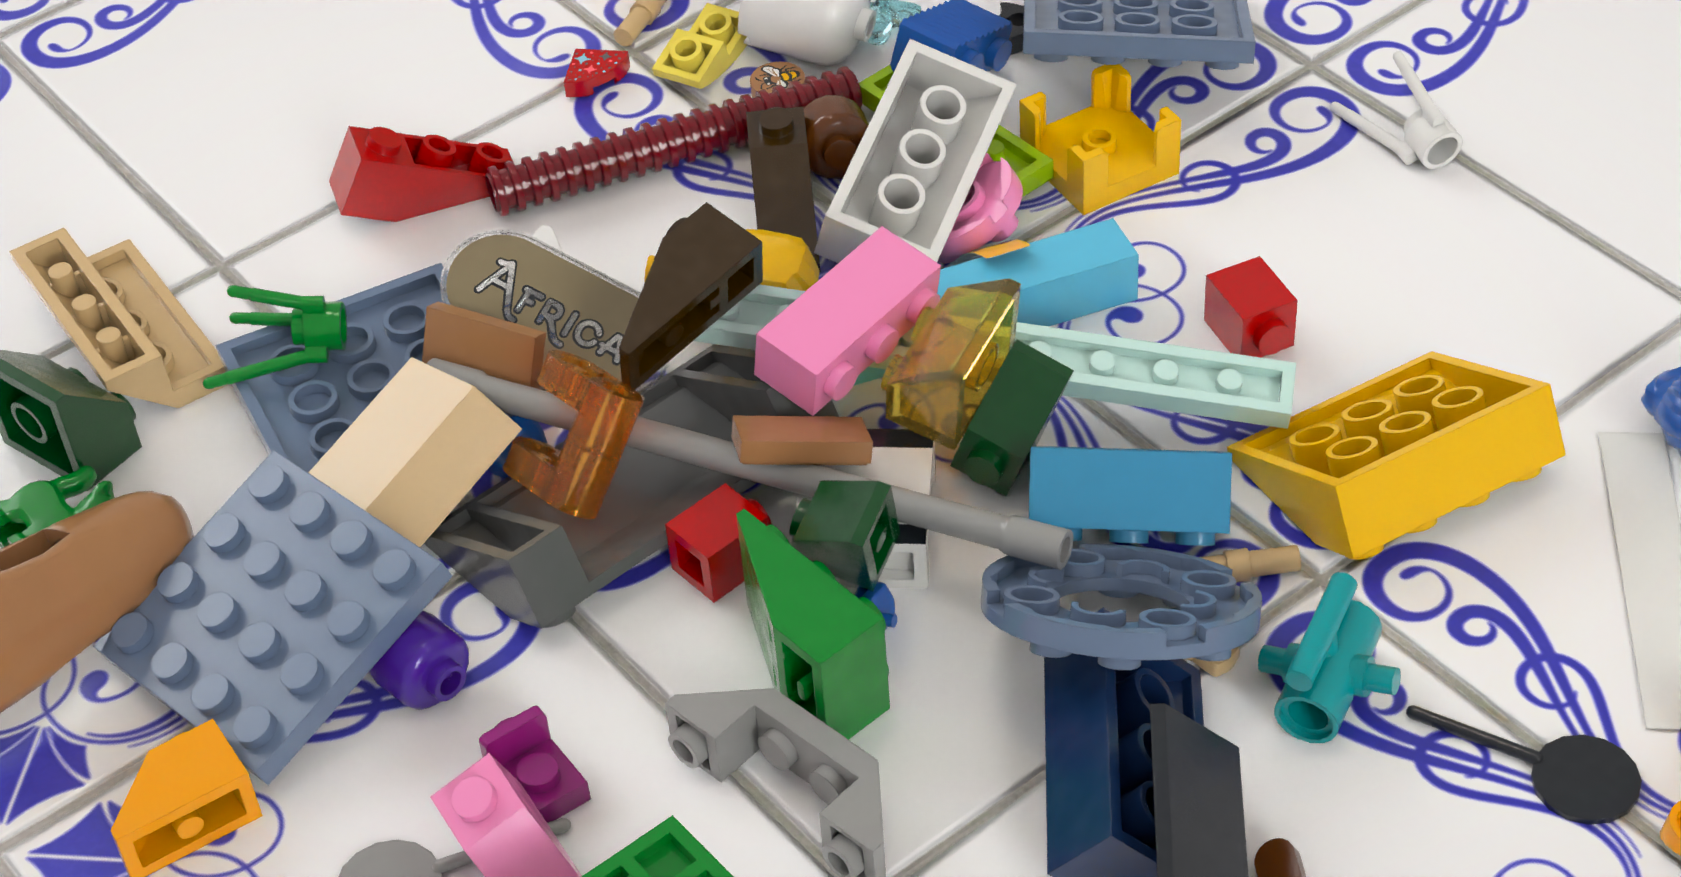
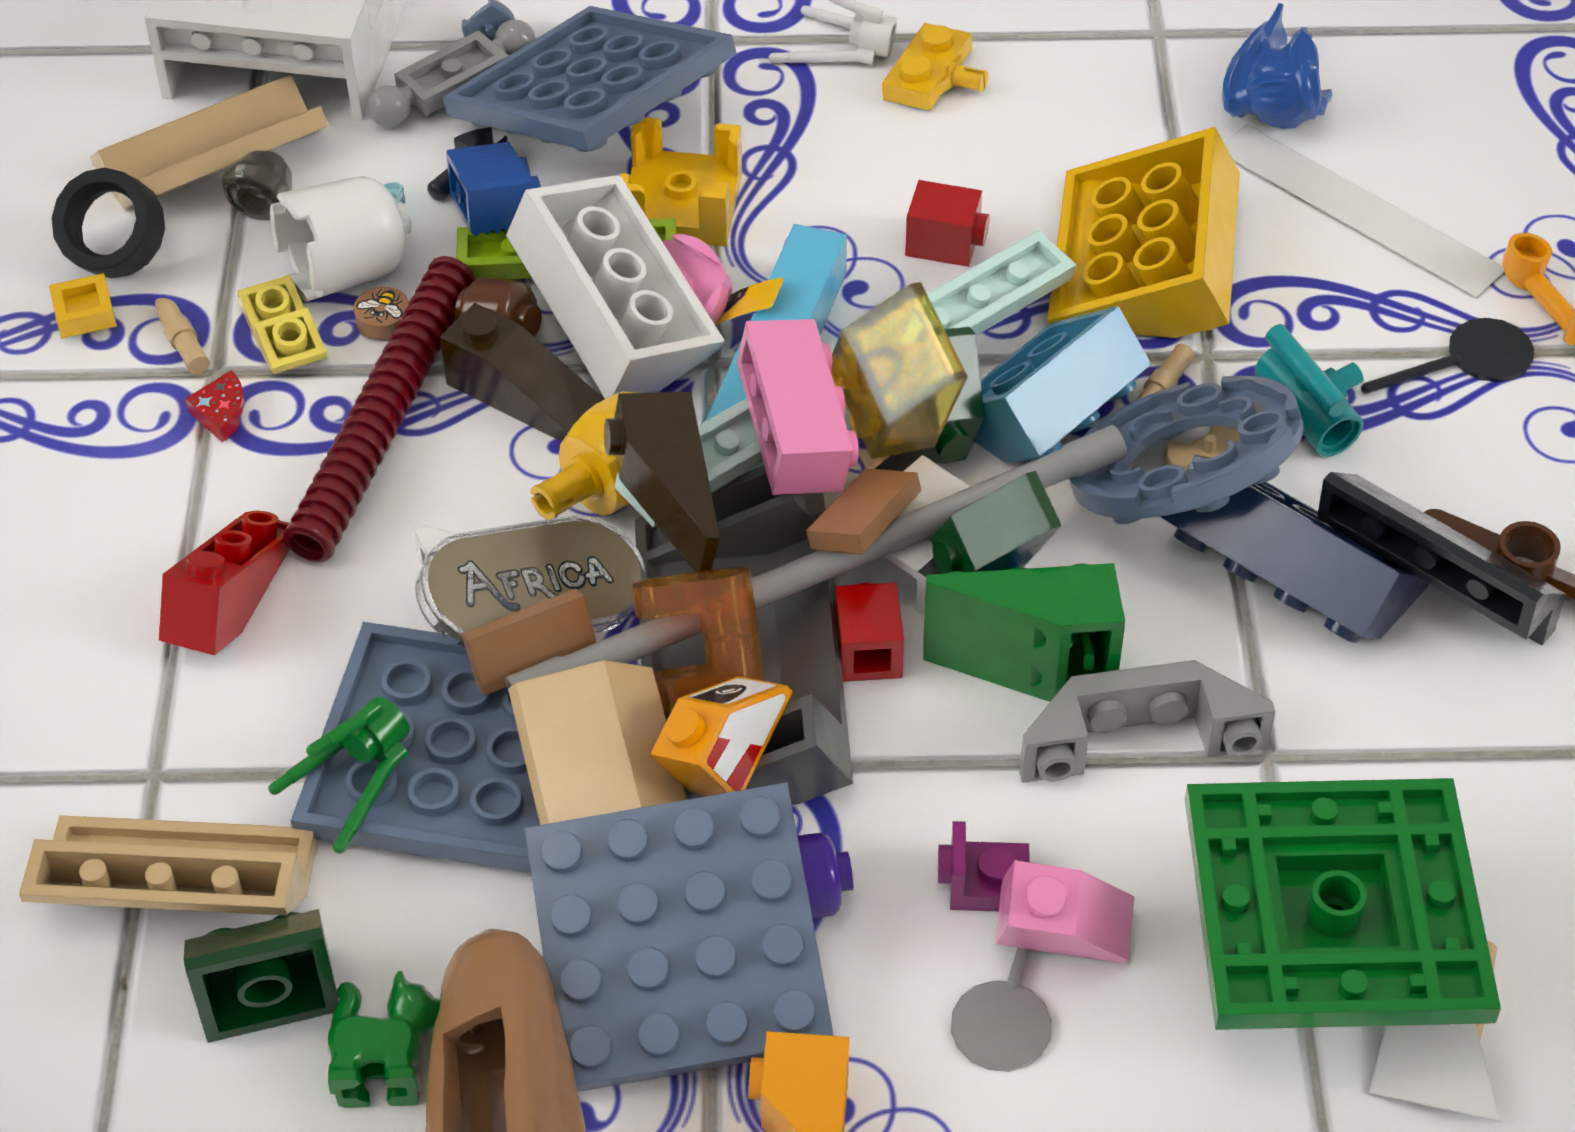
camera: 55 degrees left, 5 degrees up
none -> slope [650,676,793,796]
none -> yellow plate [882,23,989,111]

